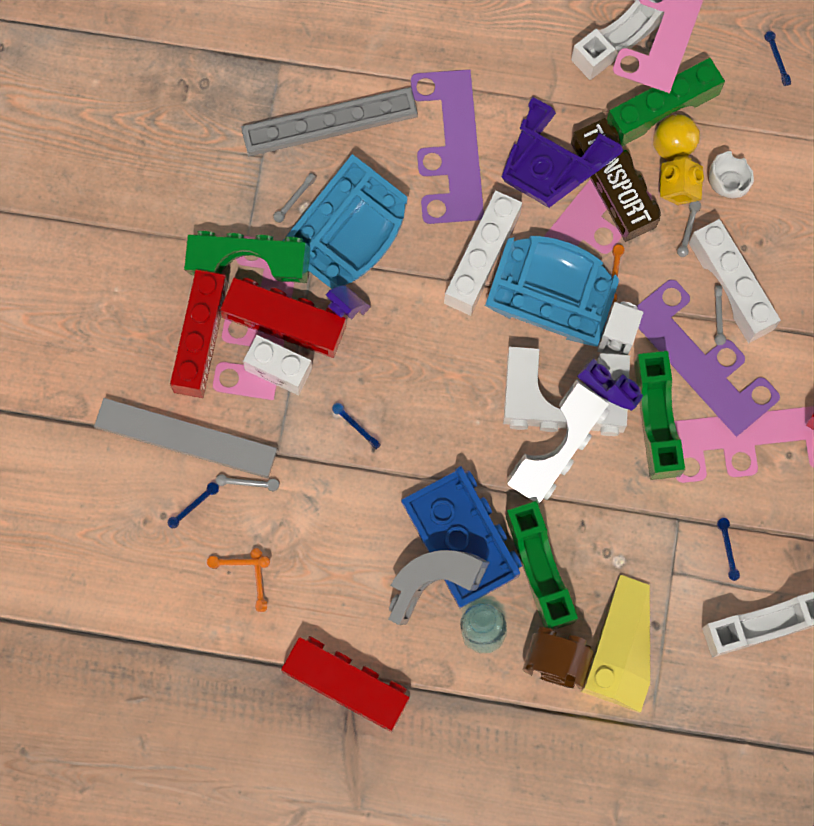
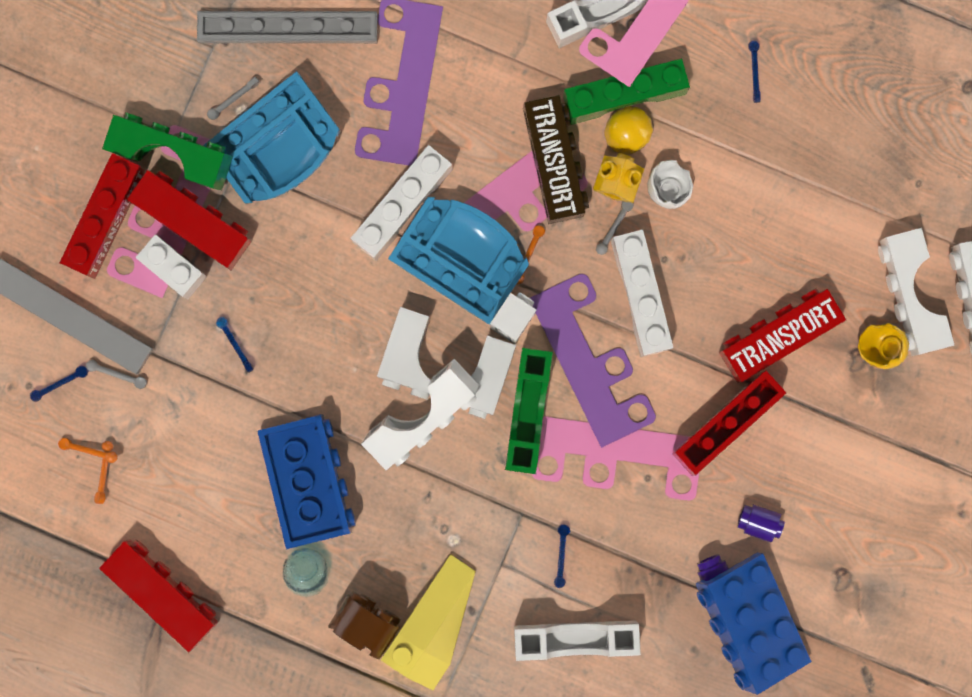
camera: 15 degrees right, 10 degrees up
dark purple slope [326,286,371,320] -> none
light grey arch [388,550,490,625] -> none
dark purple wing [502,97,624,208] -> none
green arch [505,501,578,630] -> none
dark purple slope [577,358,643,411] -> none
light grey hinge [714,285,726,345] -> none

